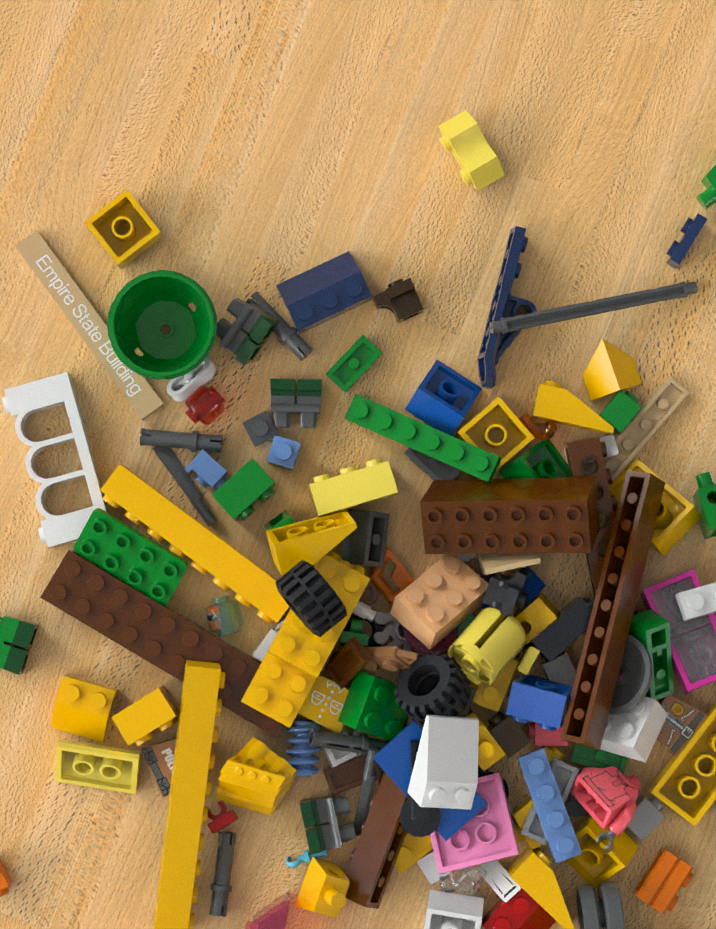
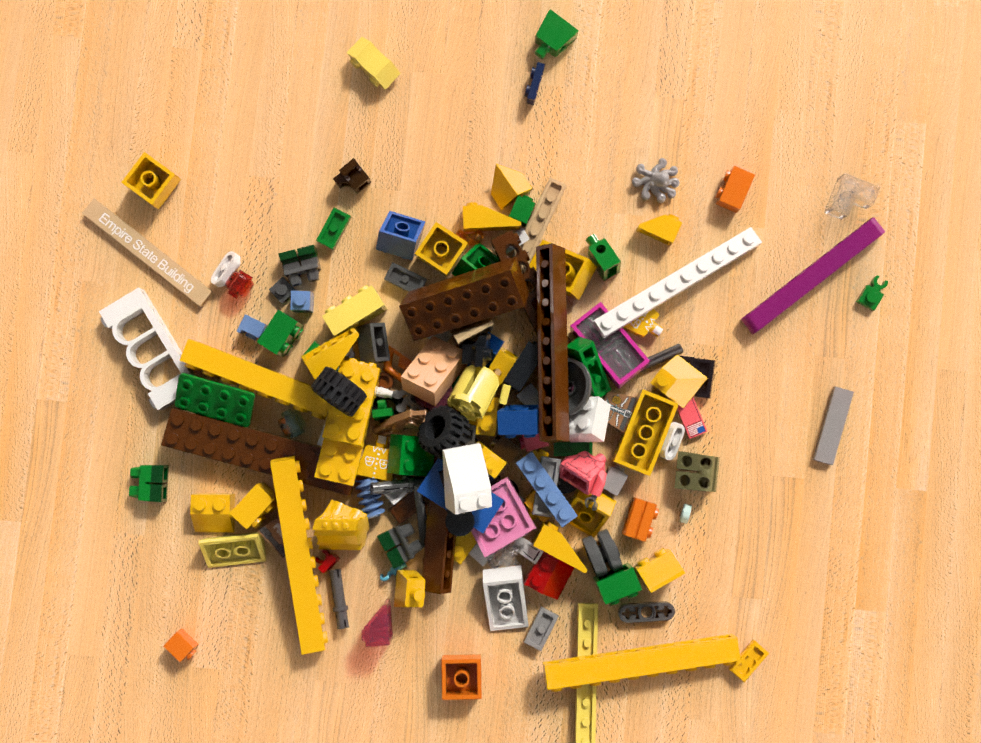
camera: 10 degrees left, 0 degrees up
green piece [107,270,217,380] -> none
dark grey pin [140,428,223,453] -> none
dark grey piece [153,446,217,527] -> none
hips [216,298,280,365] -> none
dark grey pin [246,291,313,361] -> none
dark blue slope [276,251,372,334] -> none
reddish brown tile [324,636,373,688] -> none
green plate [344,394,502,483] -> none
dark blue piece [477,226,537,389] -> none
dark grey piece [489,282,698,334] -> none

